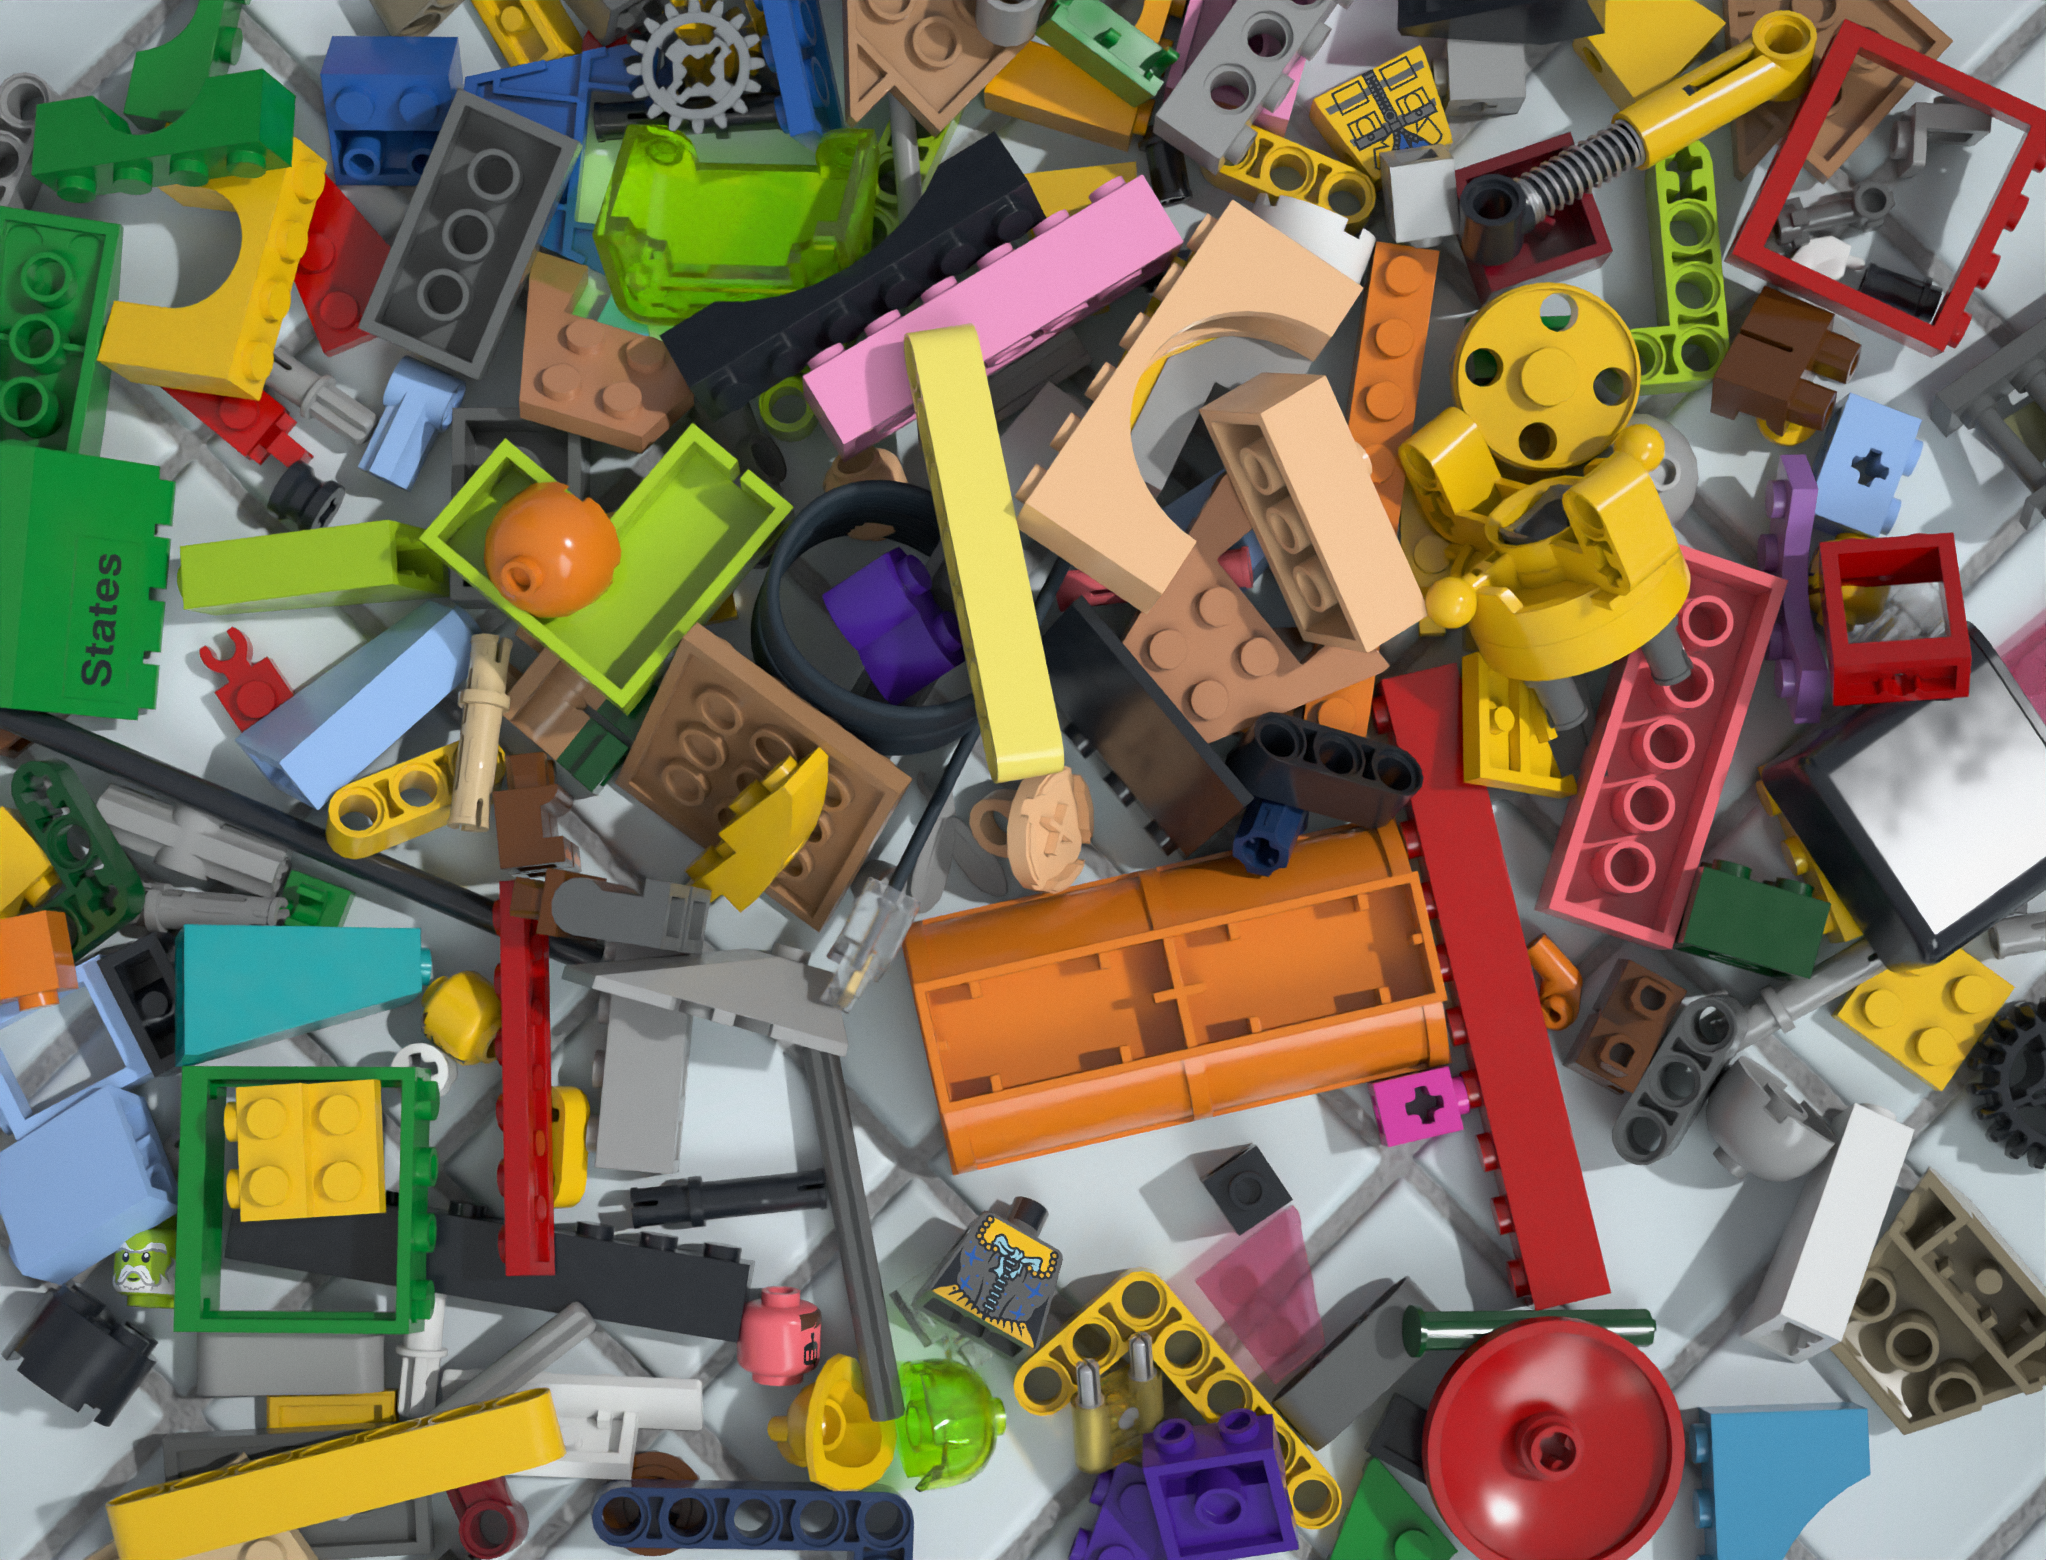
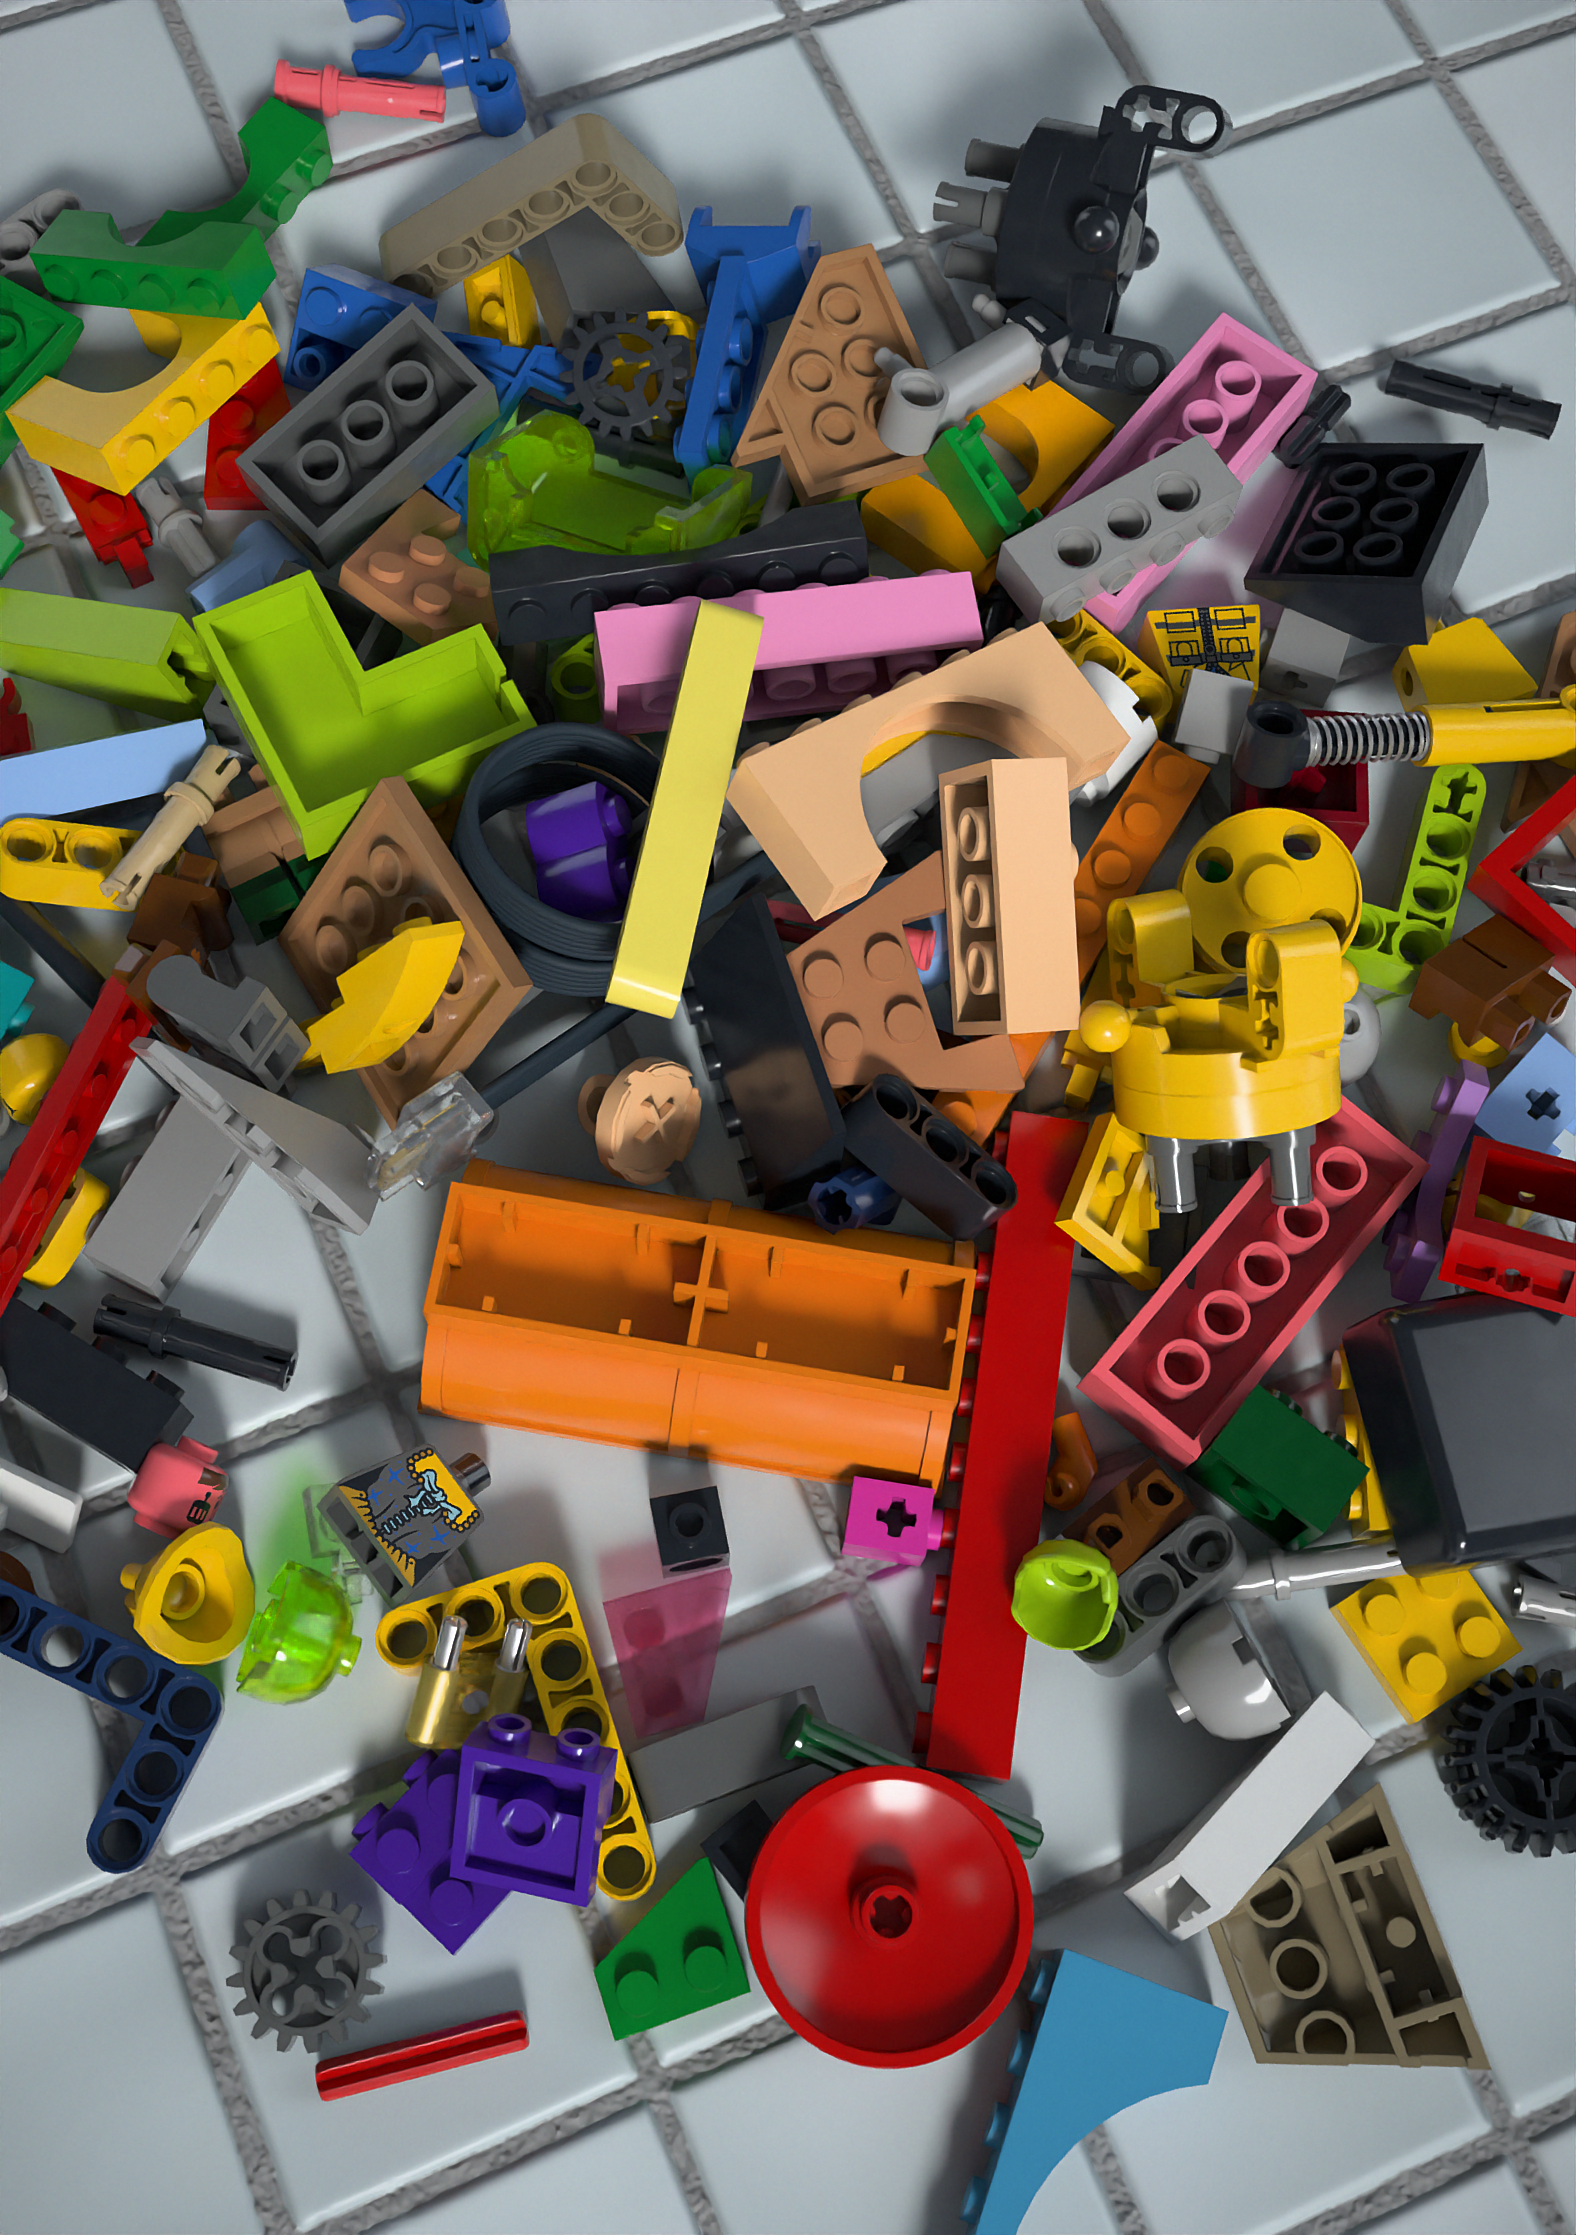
camera: 15 degrees right, 15 degrees down
black wheel [267,460,345,531] -> none
orange cylinder [484,482,621,618] -> none
dark grey axle [802,1046,905,1422] -> none
light grey piece [911,764,1007,913] -> none
none -> lime hair [1011,1539,1119,1651]

